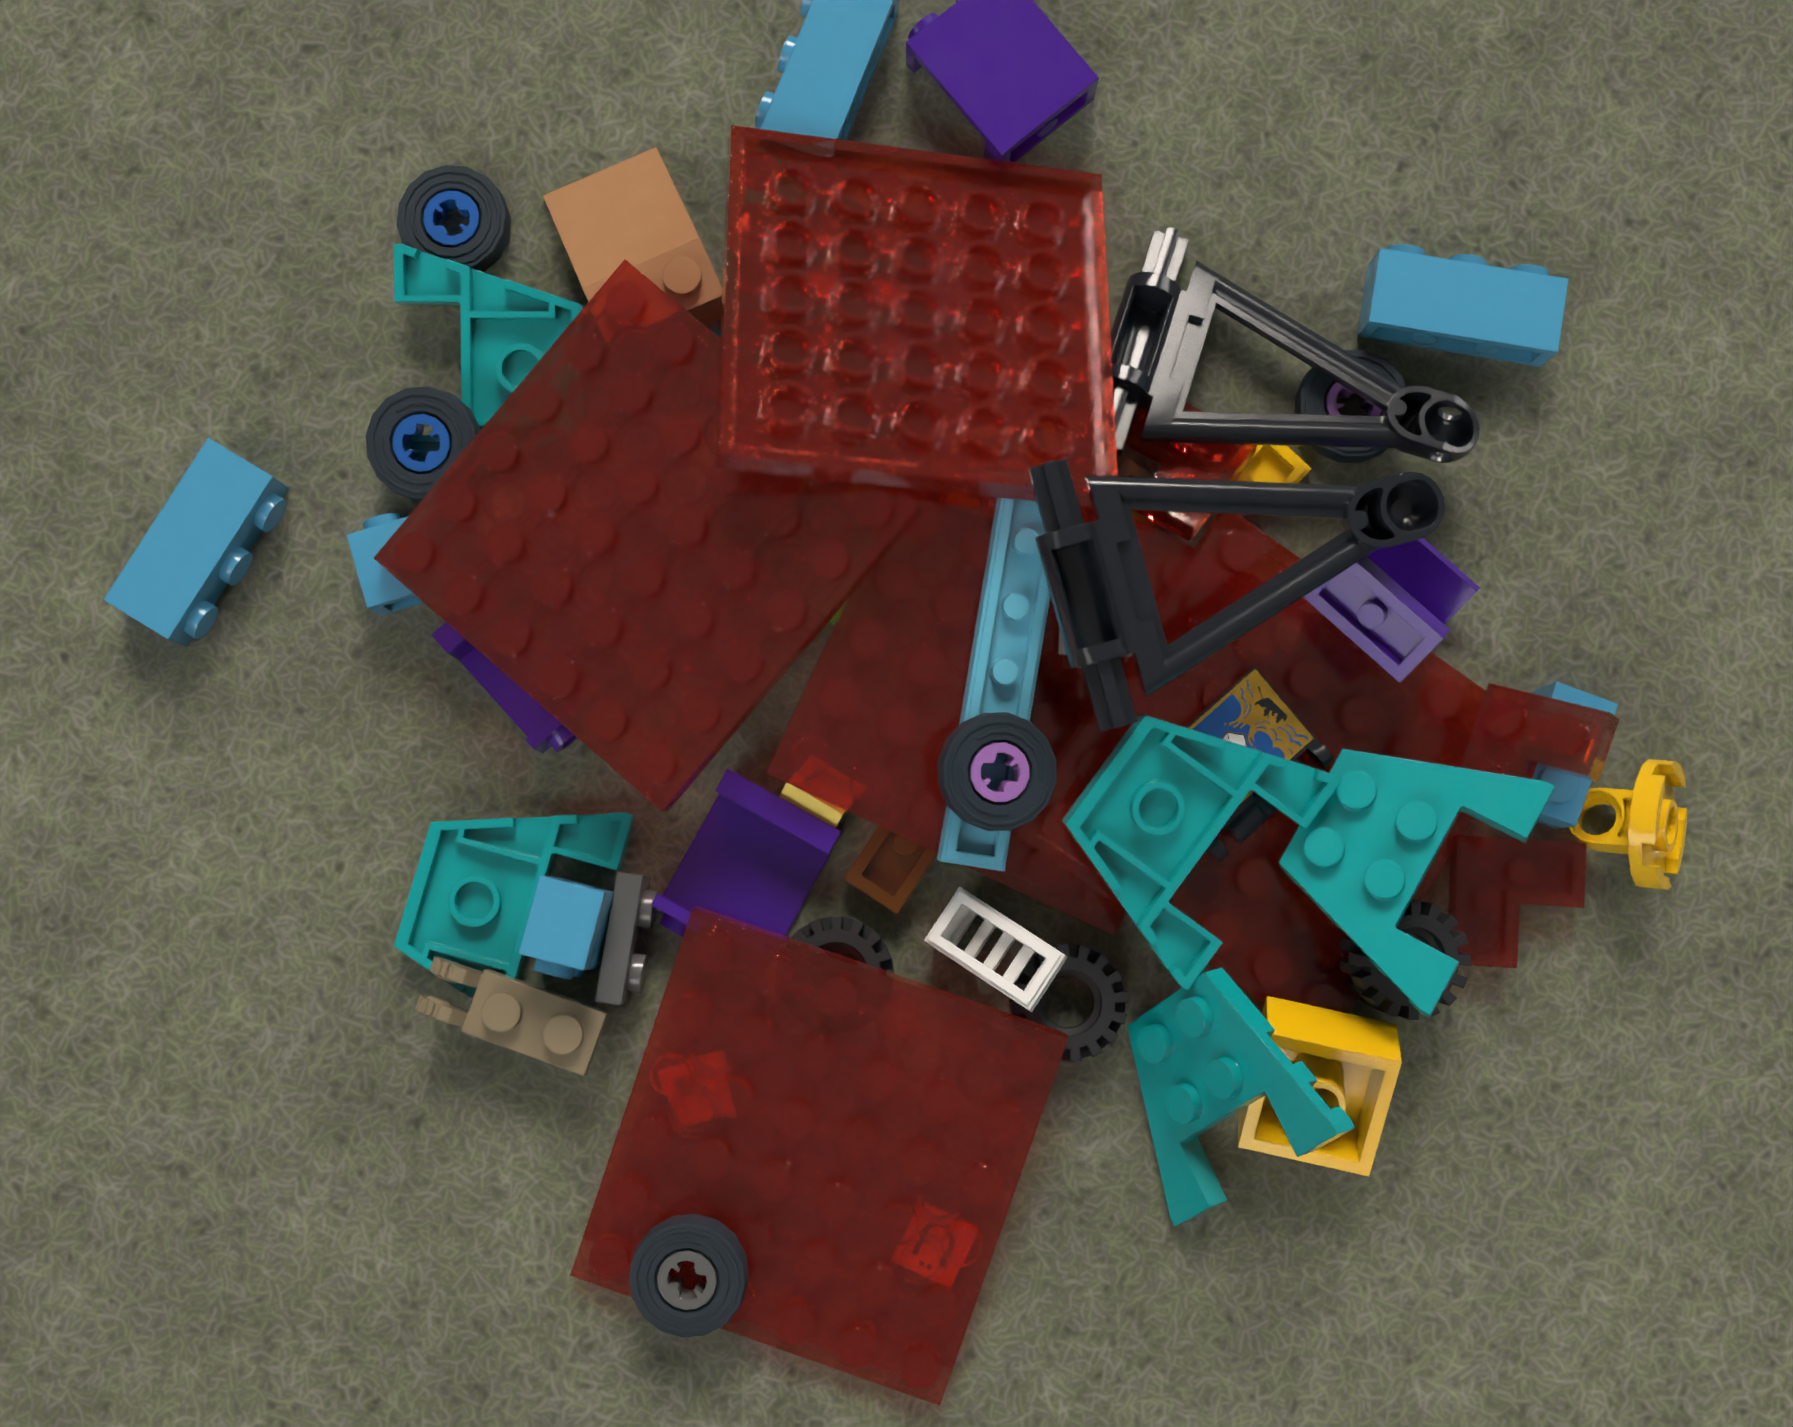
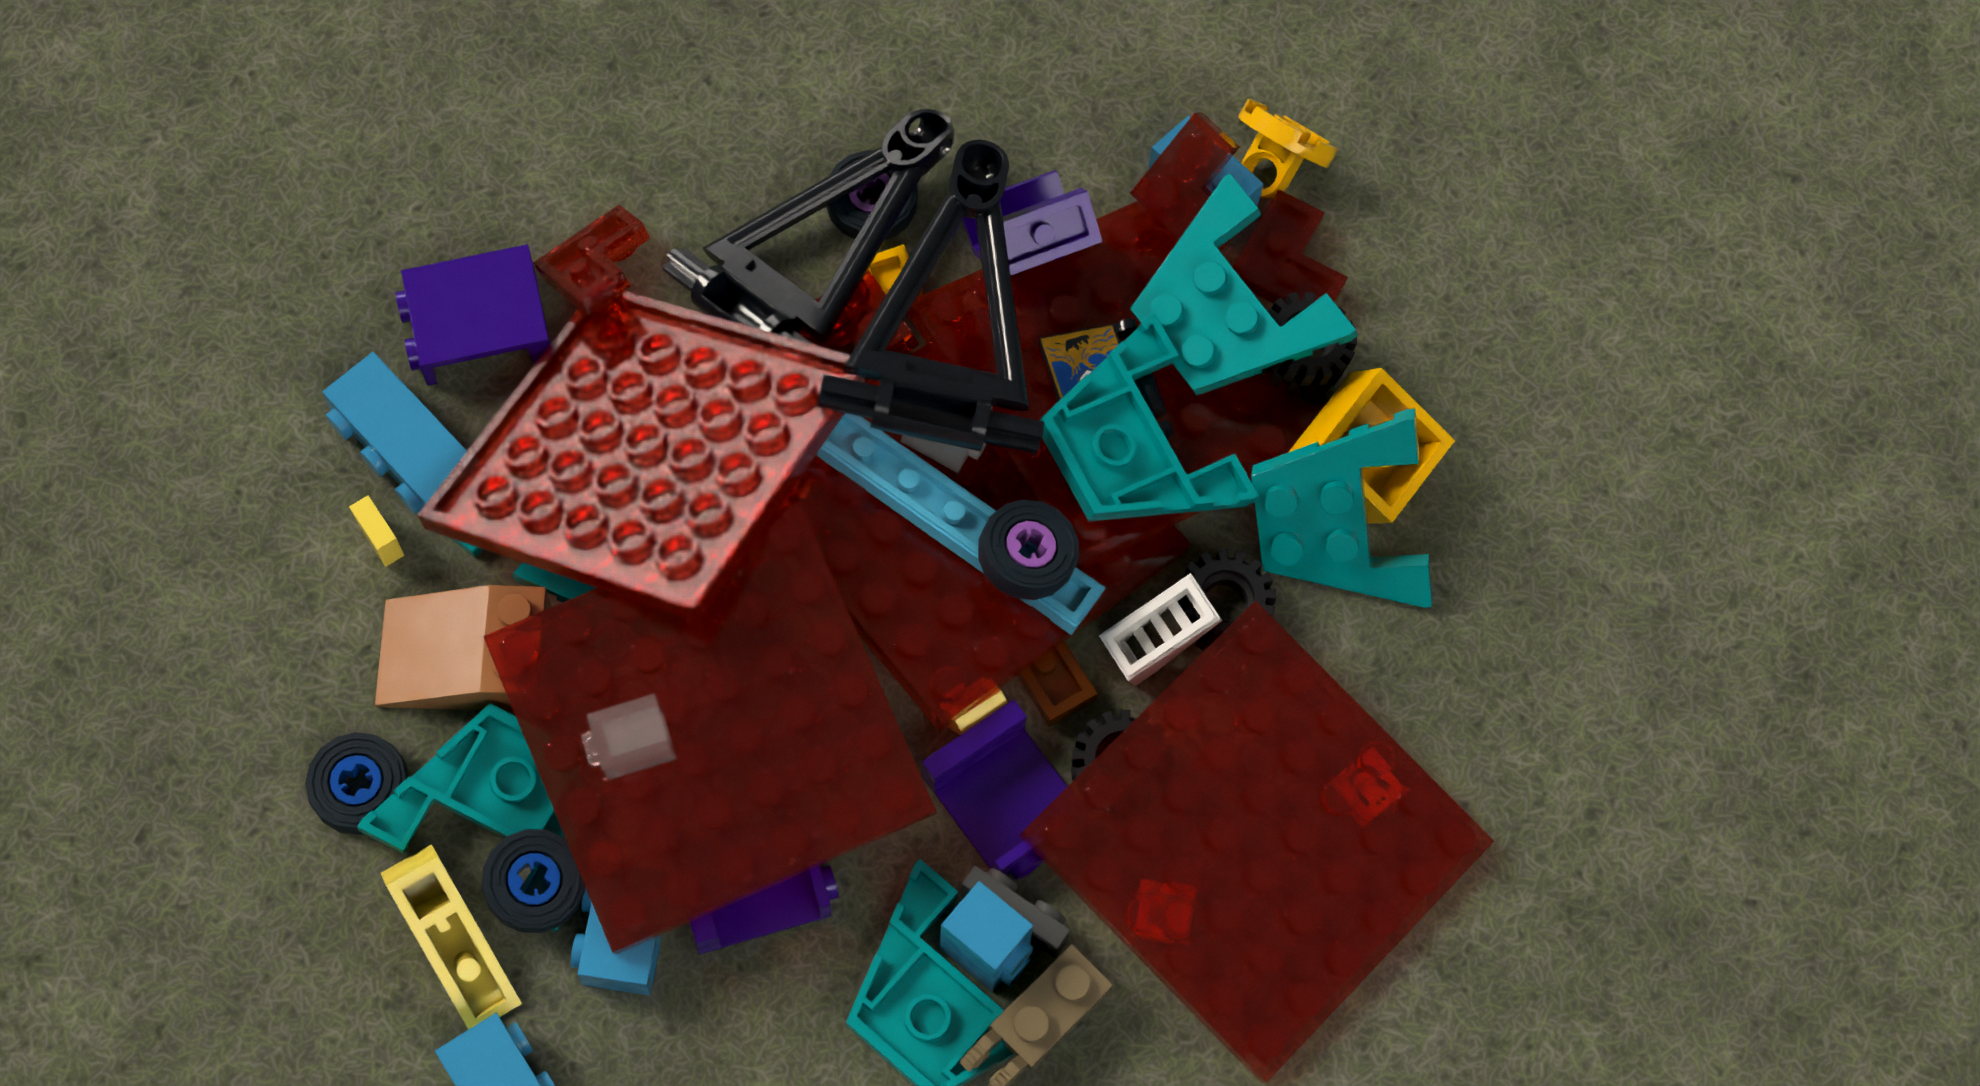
camera: 70 degrees left, 15 degrees down
black bush [629,1213,749,1338] -> none
dark azure brick [1357,244,1568,367] -> none
none -> light yellow tile [349,495,404,567]
none -> light yellow slope [381,844,522,1030]
none -> clear red plate [533,205,651,316]
none -> clear brick [581,694,677,780]

